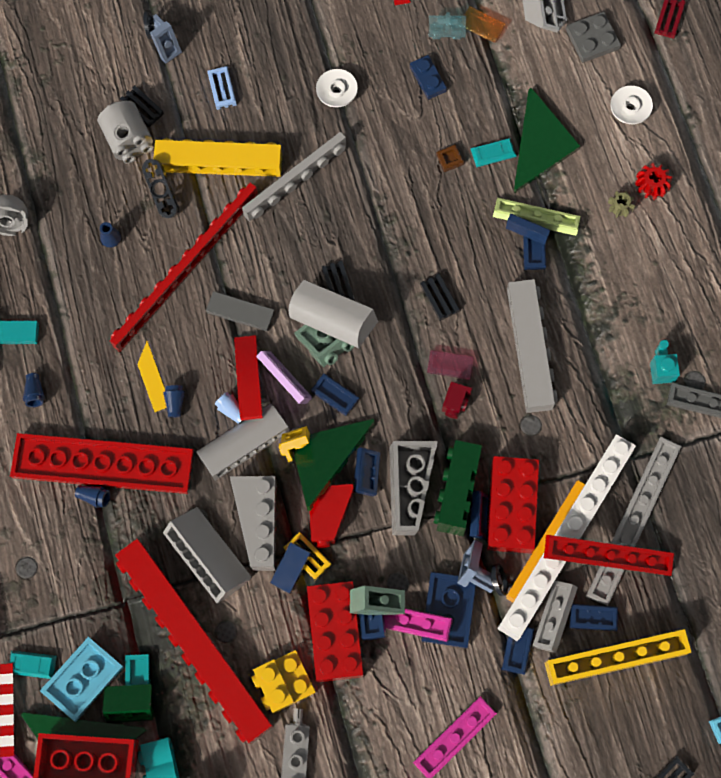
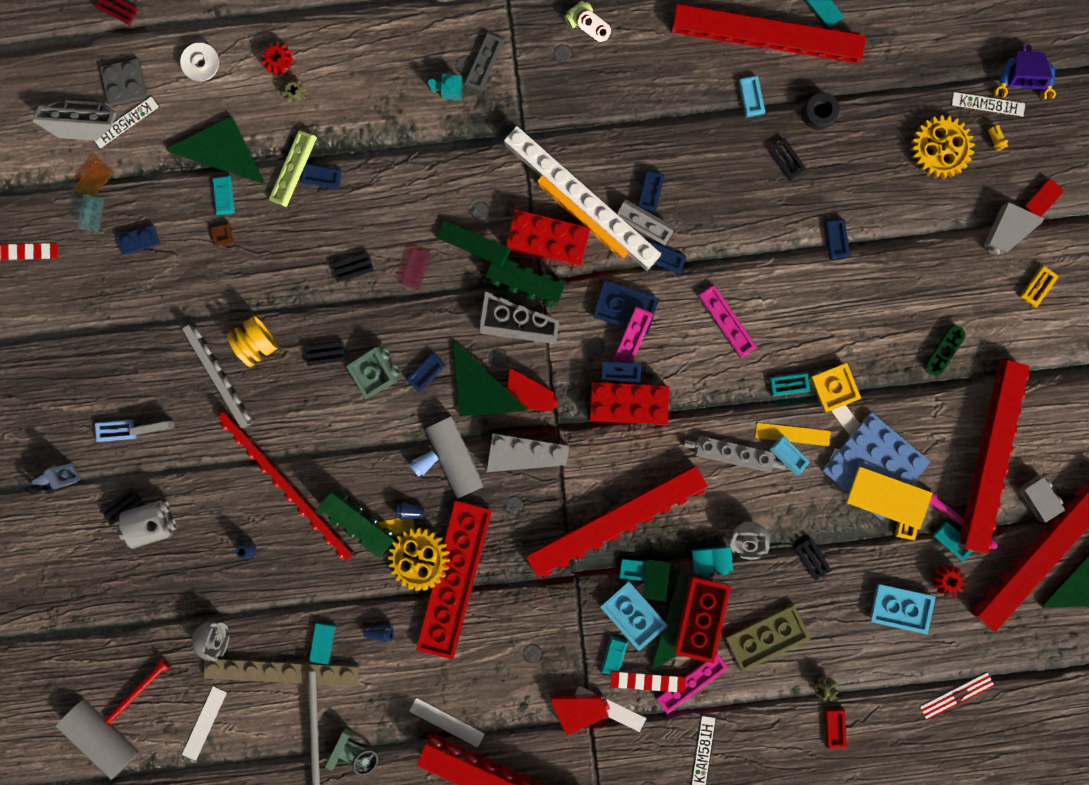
camera: 85 degrees left, 15 degrees up
dark blue cone [75,485,110,508] -> none
black beam [142,159,179,218] -> none
yellow brick [153,138,282,177] -> none
light grey brick [163,507,251,603] -> none
dark grey tile [206,291,275,332] -> none
red slope [234,335,263,421] -> none
yellow plate [251,650,316,714] -> none
lavender tile [256,351,312,404] -> none
dark blue tile [270,542,312,594] -> none
yellow bracket [279,426,310,462] -> none
yellow tile [283,532,332,581] -> none
light grey brick [289,280,378,348] -> none
white dish [316,69,357,107] -> none
sand green slope [350,586,405,615] -> none
dark blue plate [354,447,380,497] -> none
dark red brick [442,381,472,419] -> none
sand blue piece [457,540,508,596] -> none
dark blue tile [470,491,490,540] -> none
dark blue tile [506,214,550,245] -> none
light grey brick [507,279,558,413] -> none
red plate [544,535,674,576] -> none
yellow brick [545,629,692,686] -> none
light grey tile [585,437,681,606] -> none
none -> sticker [93,95,160,150]
none -> light grey tile [130,421,175,435]
none -> yellow wheel [226,315,278,367]
none -> dark green wedge [316,490,396,558]
none -> yellow gear [388,528,450,591]
none -> dark green tile [436,221,511,267]

